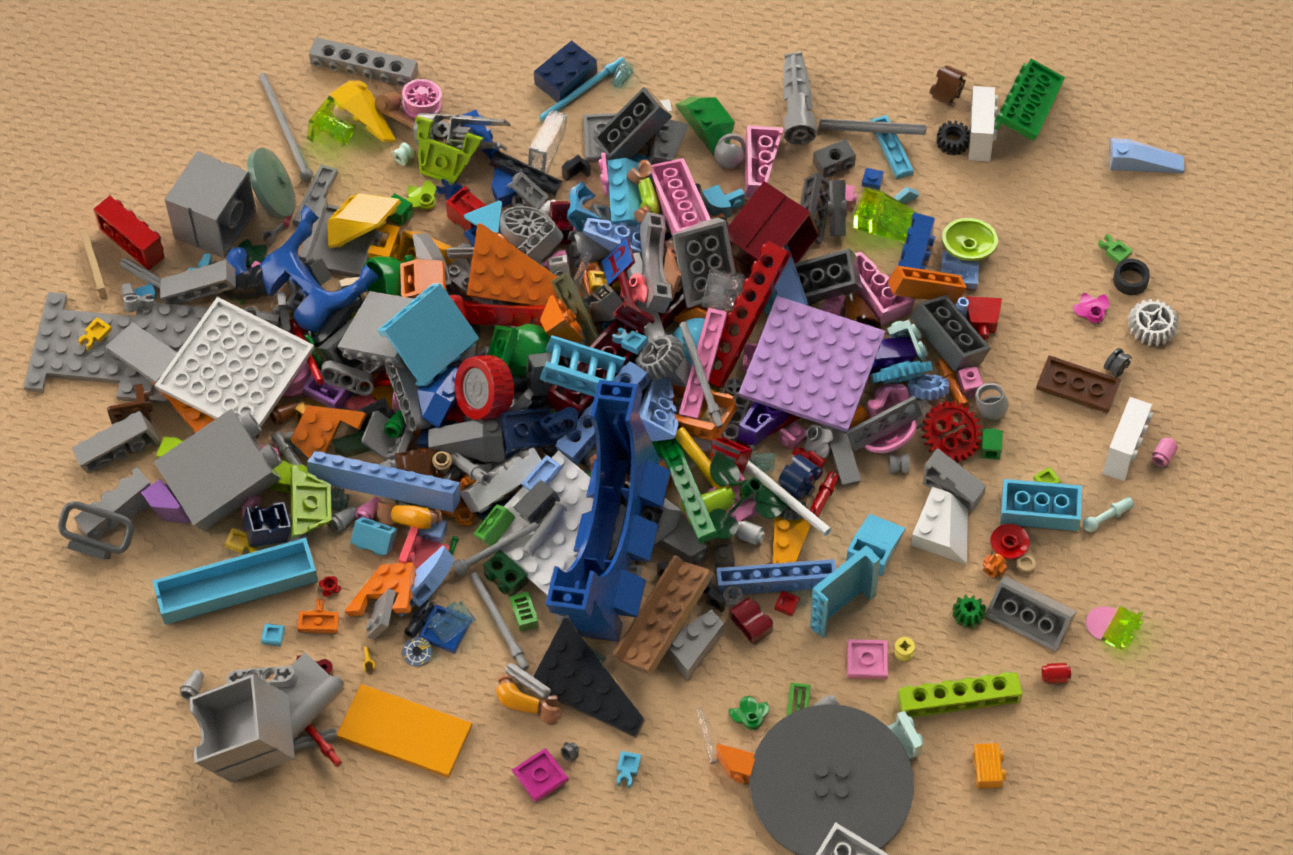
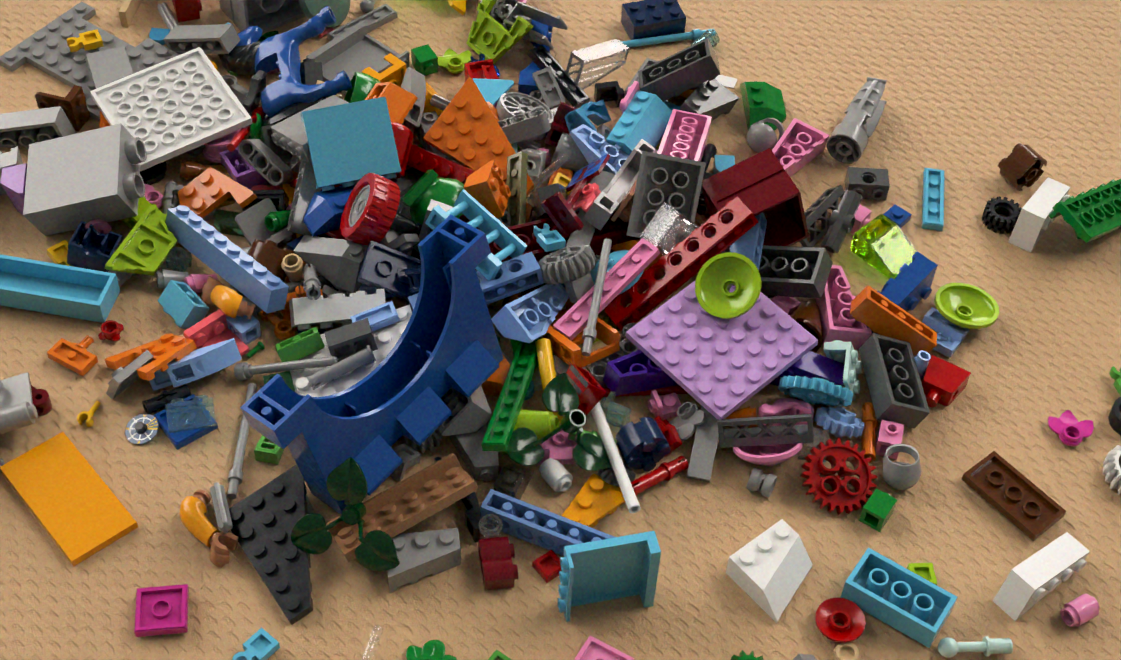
camera: 25 degrees right, 10 degrees down
light grey bar [120,283,155,312] -> none
medium azure tile [261,623,285,646] -> none
yellow wedge [327,194,401,249] -> none
light aqua wheel [392,143,415,166] -> none
dark grey plate [561,742,579,761] -> none
piece [626,159,660,223] -> none
light grey axle [819,119,927,135] -> none
medium azure slope [846,514,906,576] -> none
medium azure tile [894,187,920,203] -> none
light grey wedge [922,448,986,512] -> none
orange gear [982,553,1007,578] -> none
dark grey wheel [1103,348,1132,378] -> none
none -> dark green plant [291,457,400,571]
none -> lime dish [695,252,761,319]

